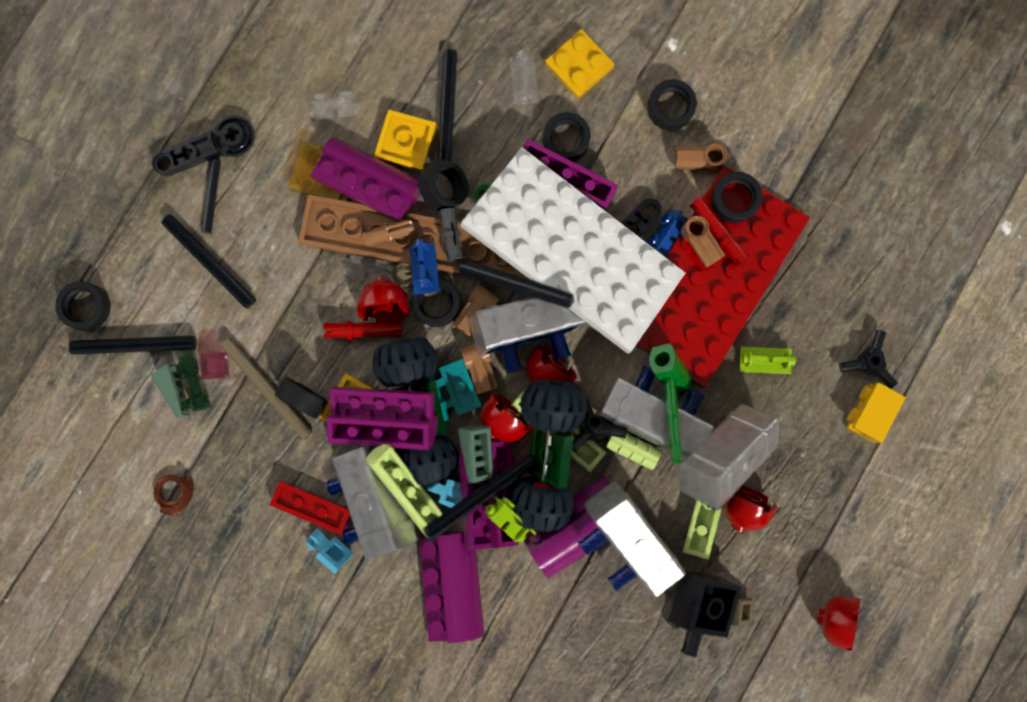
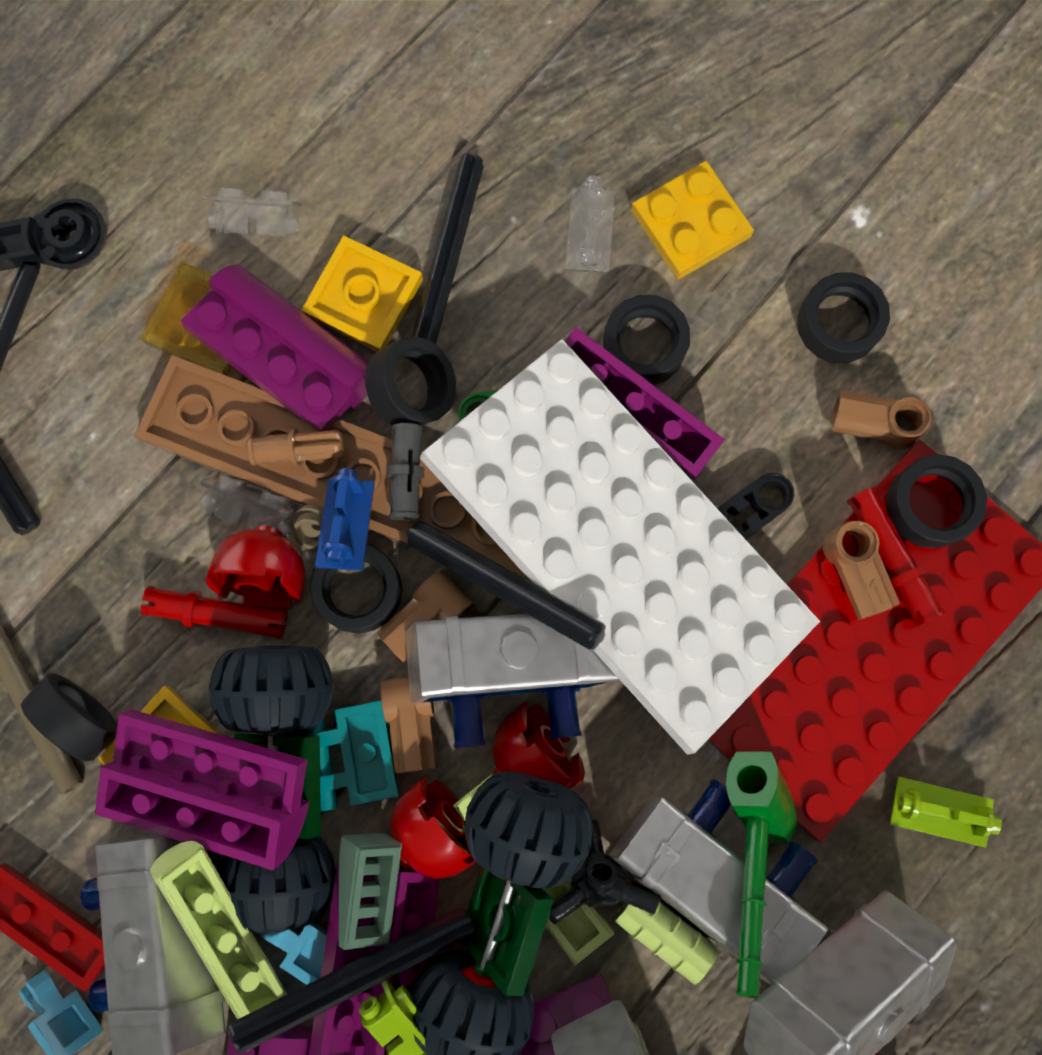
camera: 10 degrees right, 5 degrees down
blue hinge [646,210,688,258] -> none

